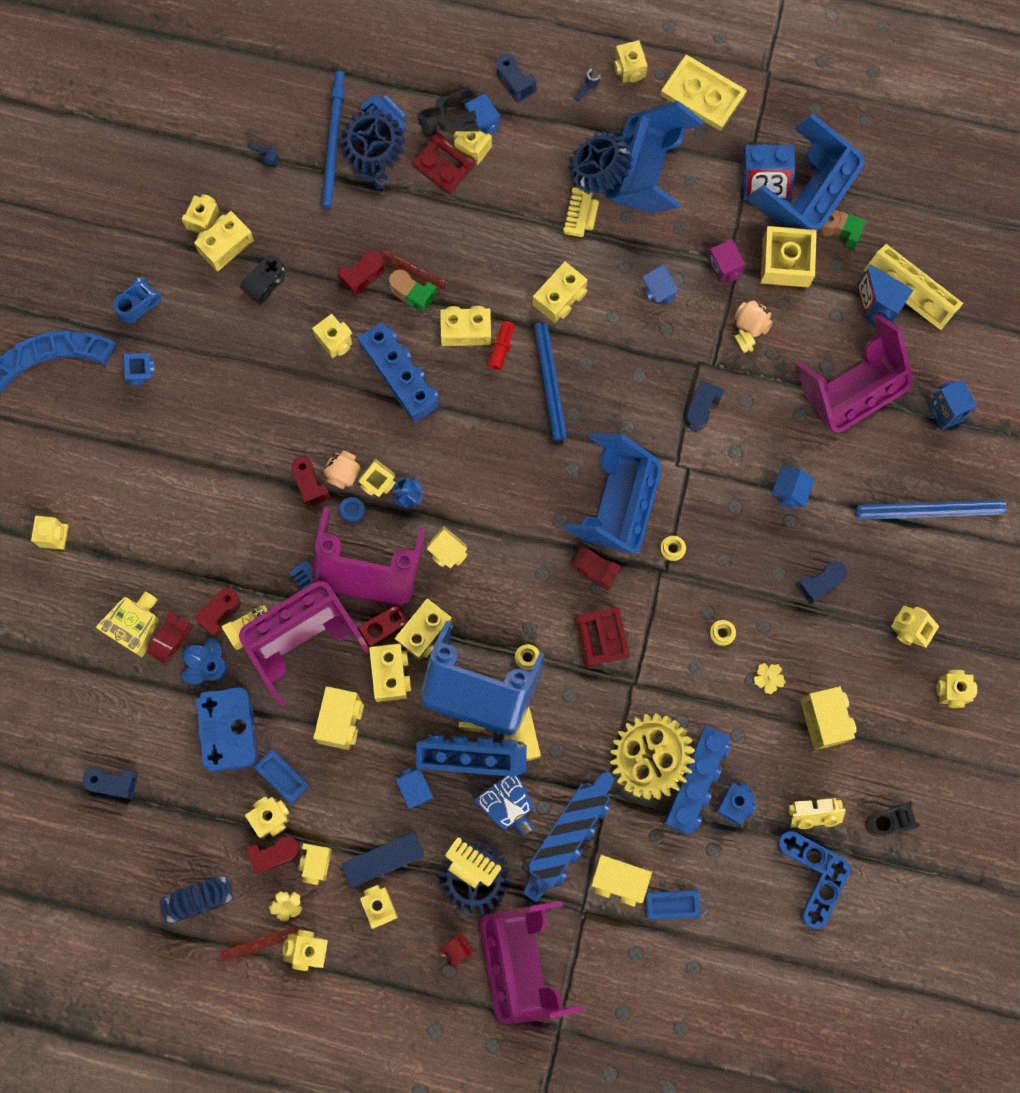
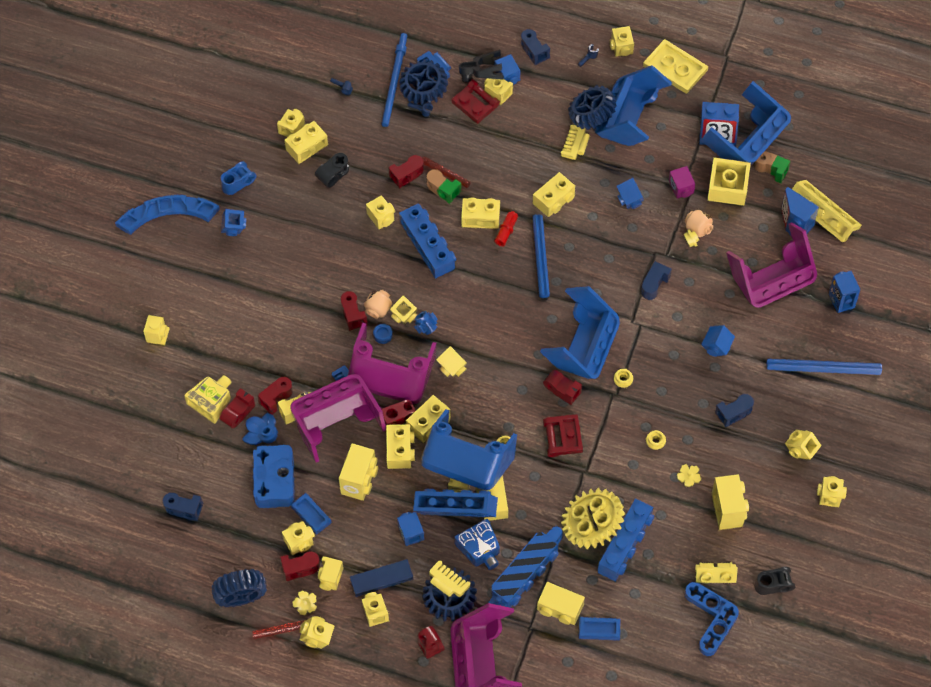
camera: 10 degrees right, 15 degrees down
blue brick [715,782,757,825] -> none

